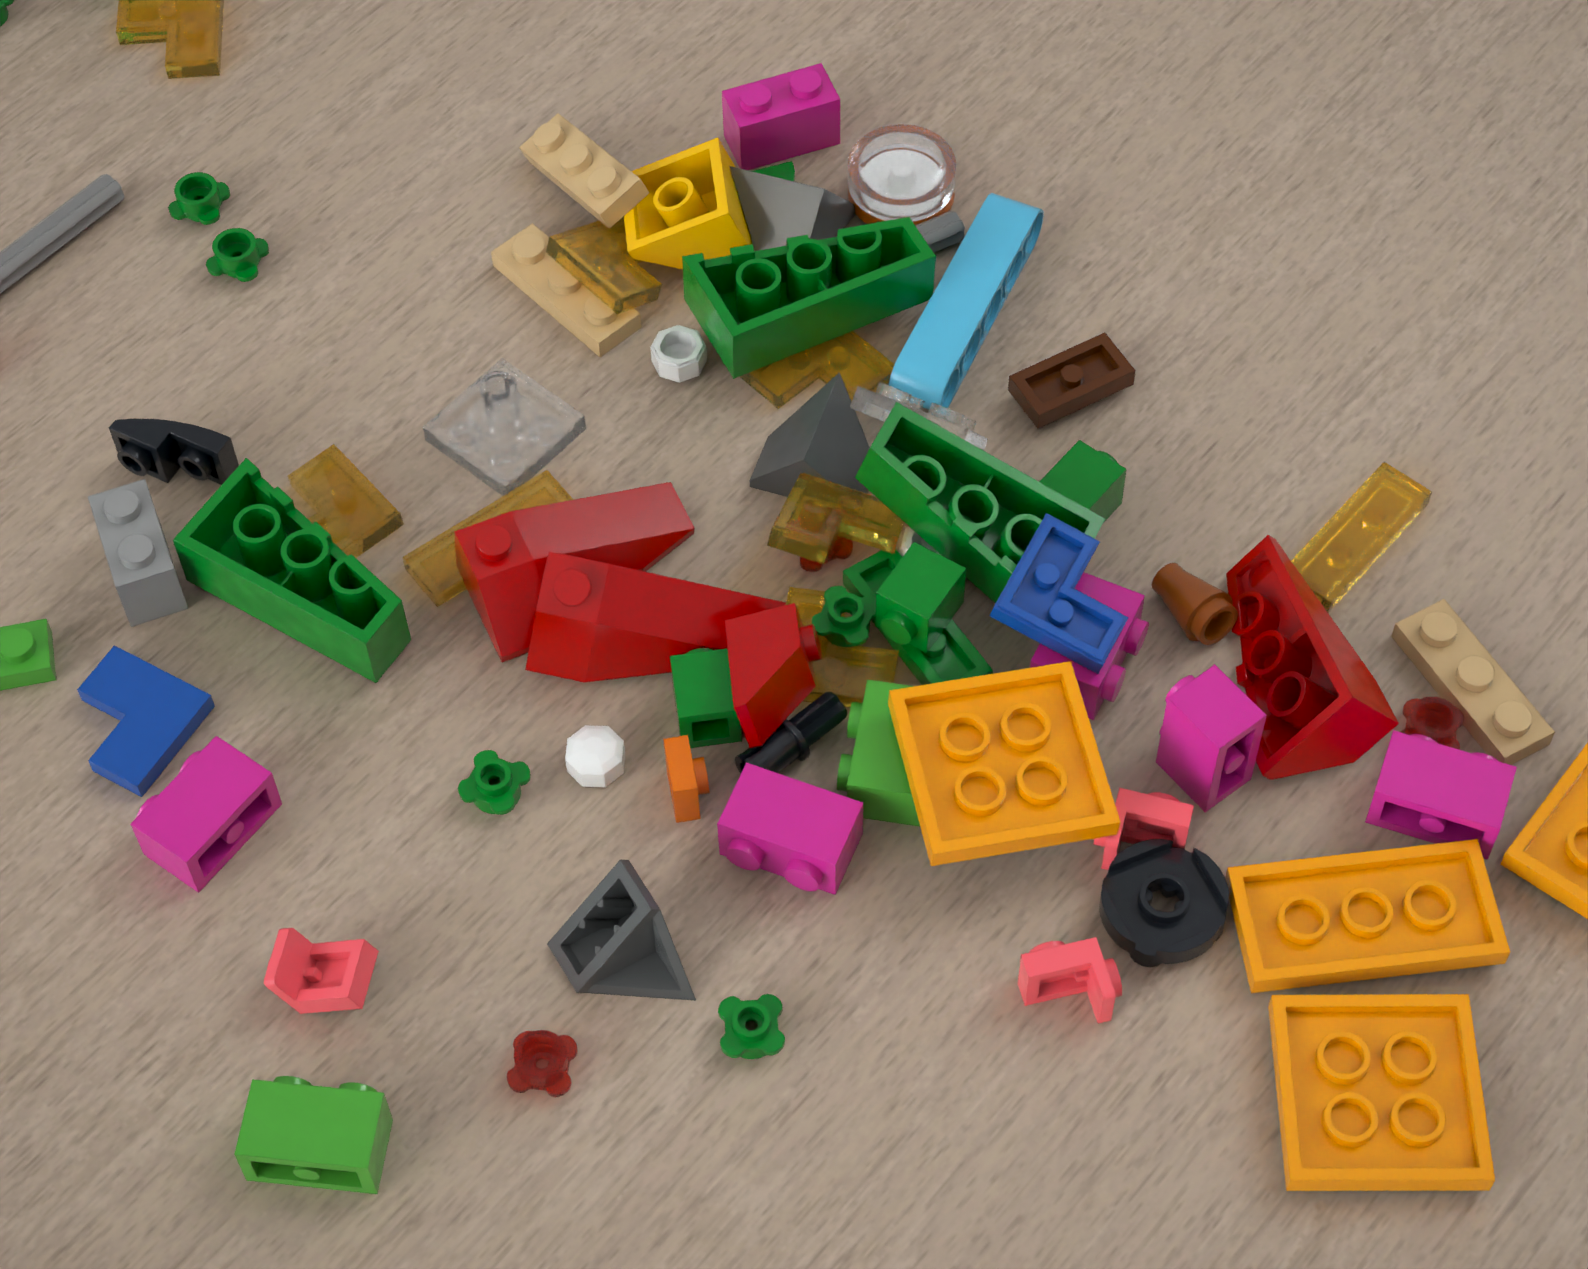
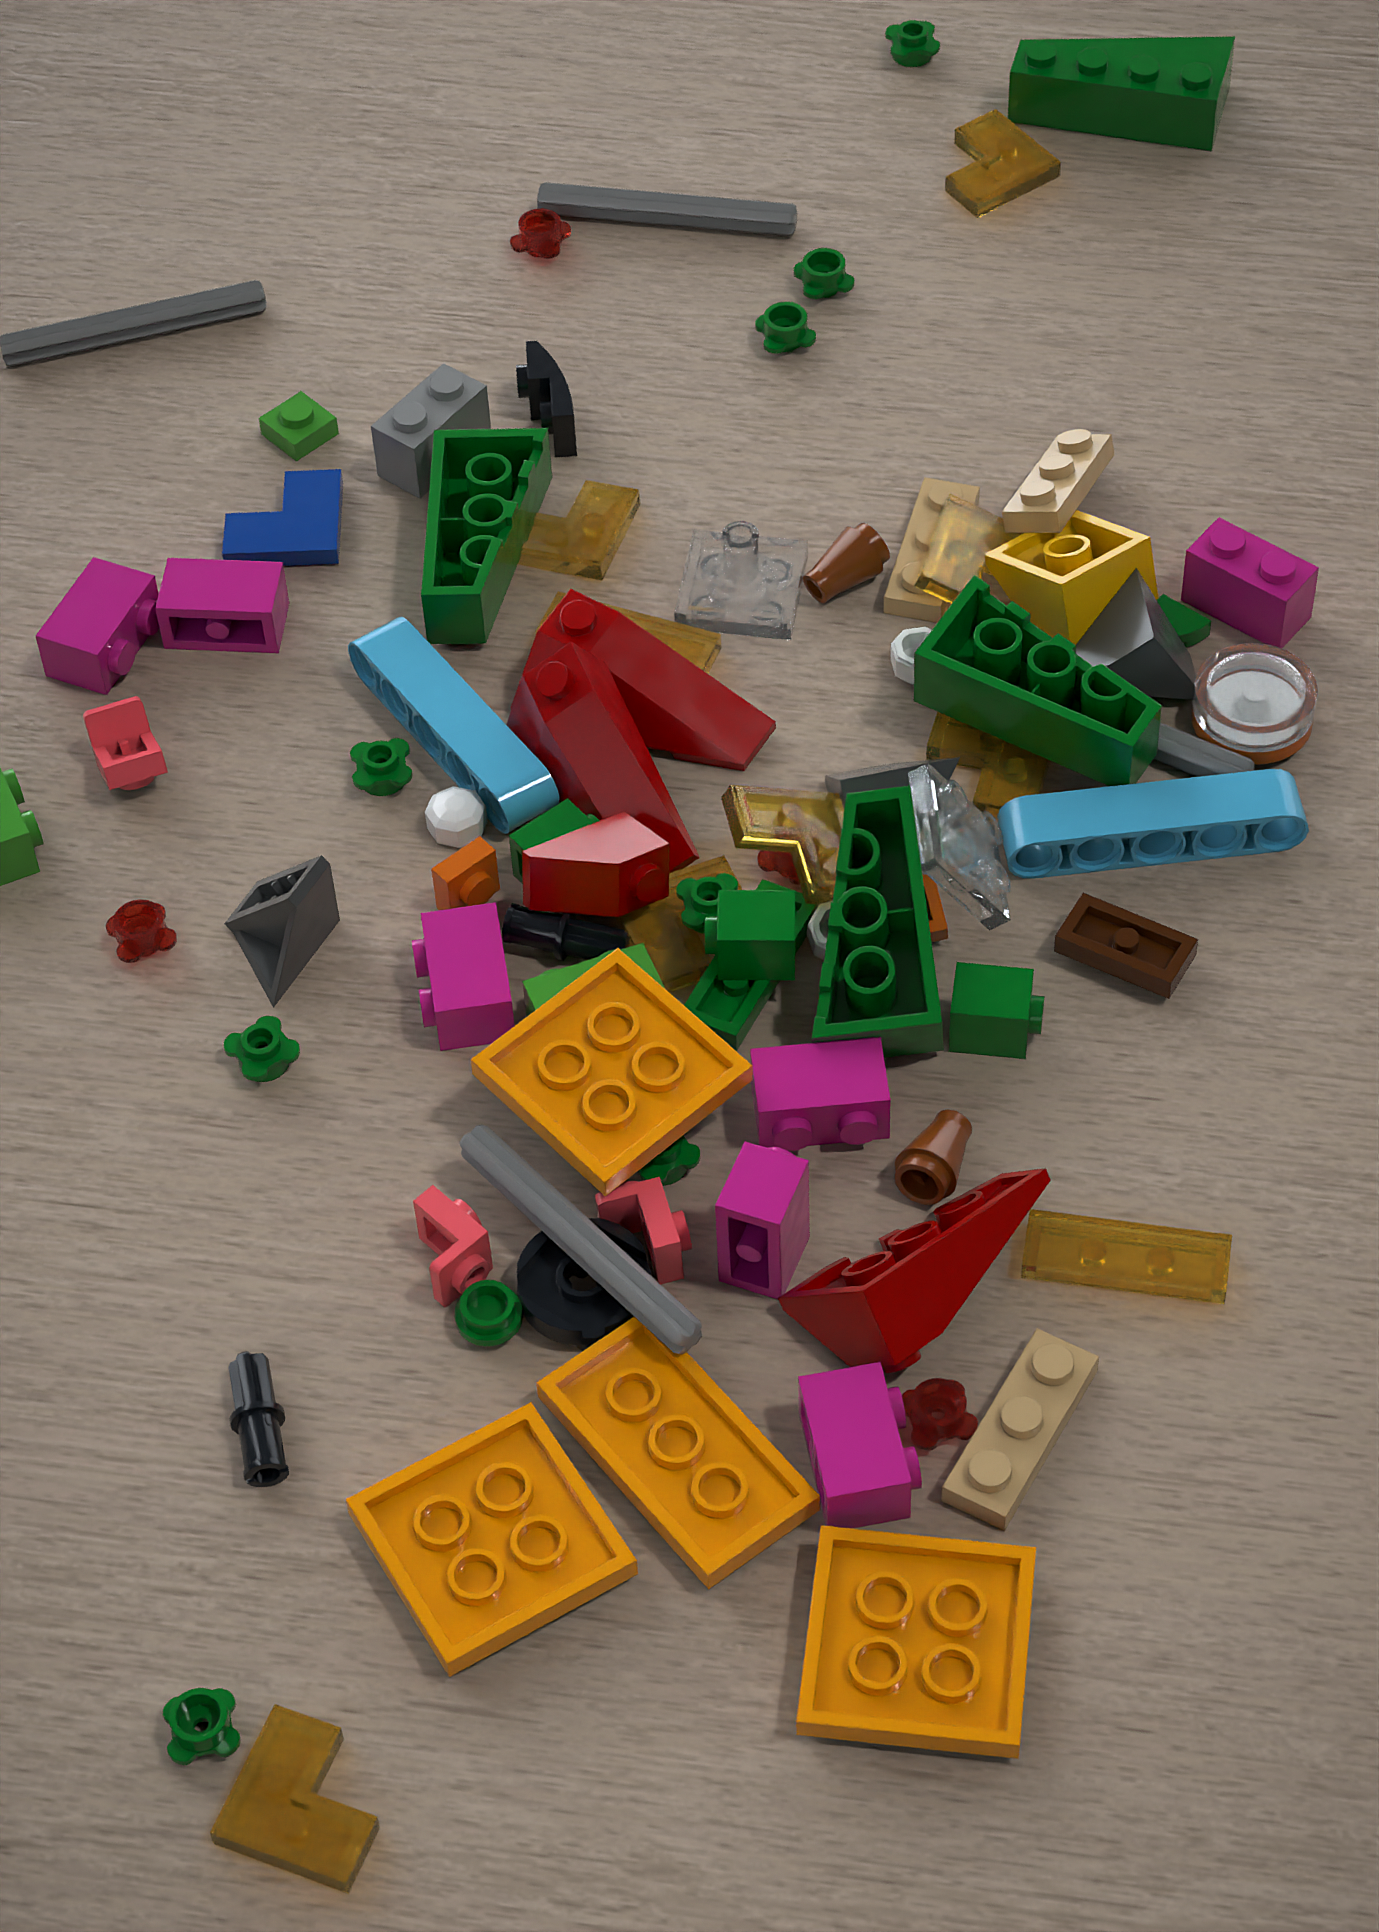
camera: 60 degrees right, 5 degrees down
blue tile [990,513,1129,674] -> none
none -> dark pink brick [35,557,159,695]
none -> black axle [228,1351,289,1487]
none -> medium azure beam [348,616,560,834]
none -> green plate [454,1280,523,1346]
none -> light grey axle [460,1125,702,1354]
none -> dark orange cone [803,523,890,604]

